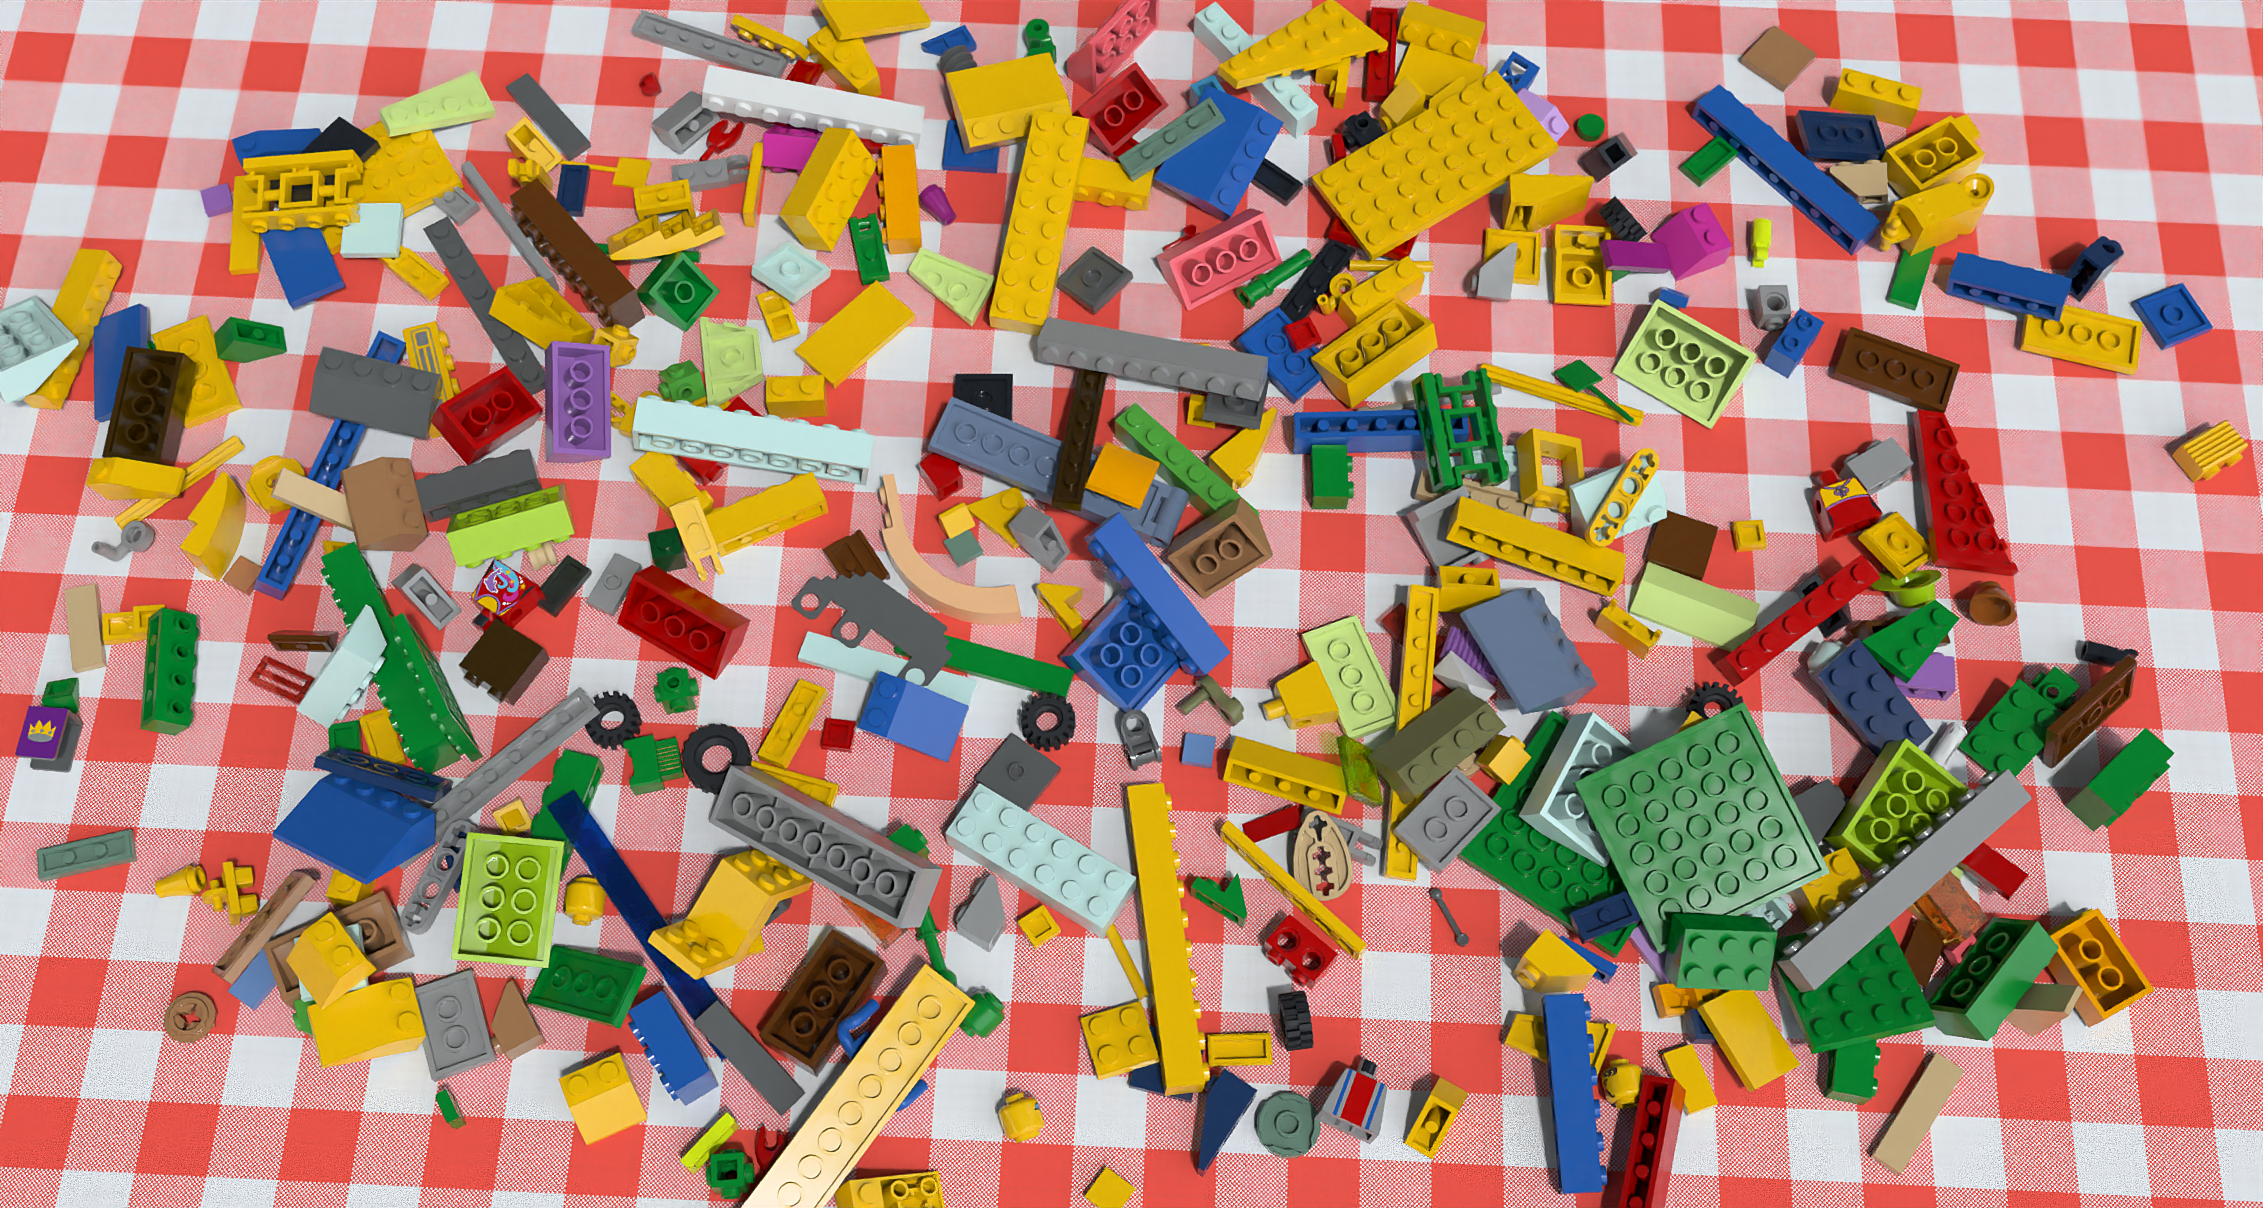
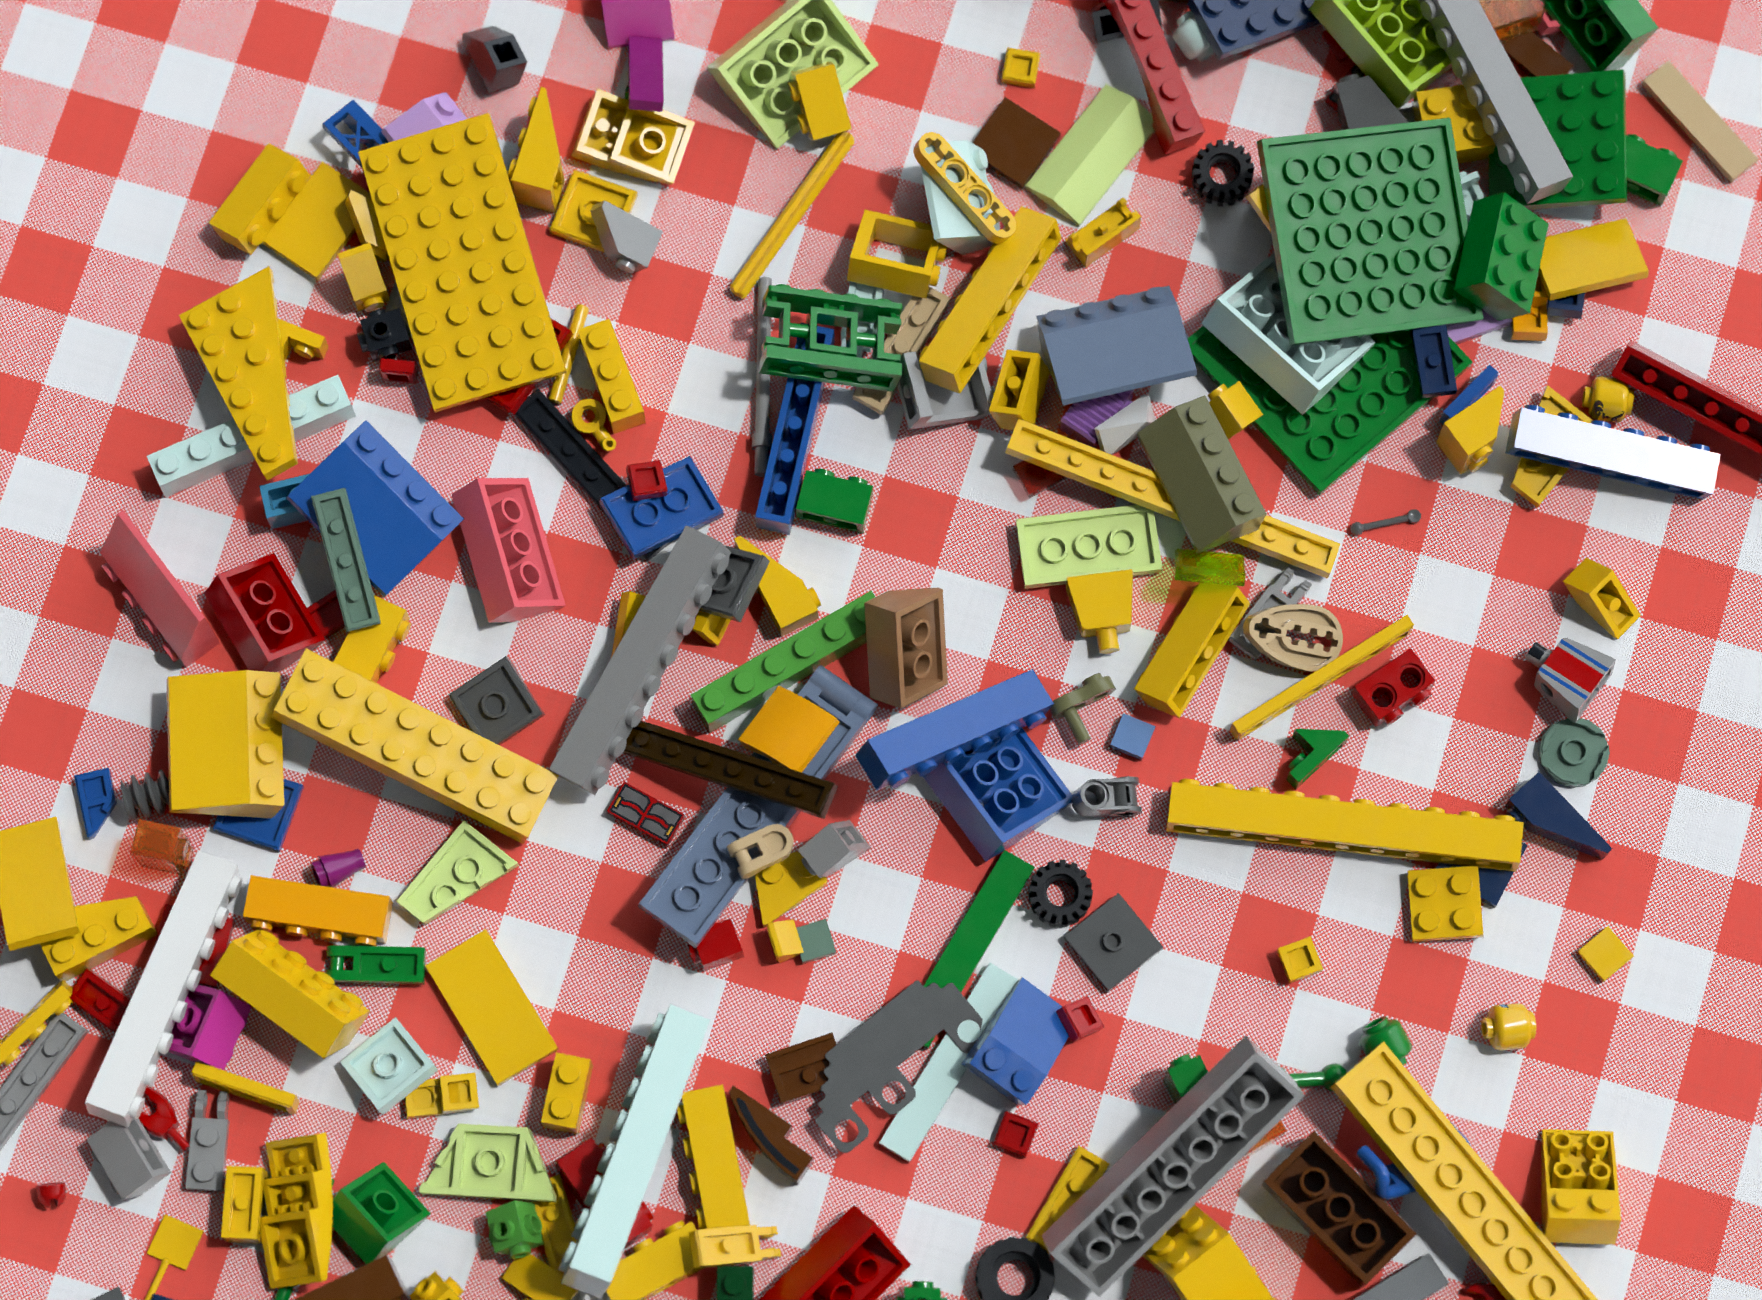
camera: 75 degrees left, 10 degrees up
yellow plate [757,679,828,770] -> none
light nougat arch [879,474,1022,625] -> none
light aqua brick [945,783,1136,939] -> none
black plate [955,374,1013,421] -> none
light grey slope [956,873,1007,952] -> none
green leg [1025,18,1057,65] -> none
yellow slope [1036,583,1083,640] -> none
yellow bar [1106,923,1150,1001] -> none
red hand [1162,224,1200,252] -> none
yellow tile [1207,1033,1273,1067] -> none
green pin [1236,248,1314,309] -> none
red sticker [1242,805,1302,843] -> none
black tile [1250,157,1303,207] -> none
black tyre [1278,990,1314,1052] -> none
yellow slope [1311,297,1438,408] -> none
red plate [1366,7,1398,102] -> none
light grey plate [1393,767,1502,875] -> none
green piece [1554,359,1634,423] -> none
green tile [1576,114,1605,142] -> none
black tyre [1598,196,1648,242] -> none
blue plate [1659,286,1690,310] -> none
yellow tile [1661,1044,1719,1116] -> none
none -> clear orange brick [130,819,194,875]
none -> tile [607,781,685,847]
none -> tan plate [726,824,794,879]
none -> reddish brown slope [729,1086,814,1185]
none -> yellow brick [788,61,852,141]
none -> red tile [1056,996,1104,1042]

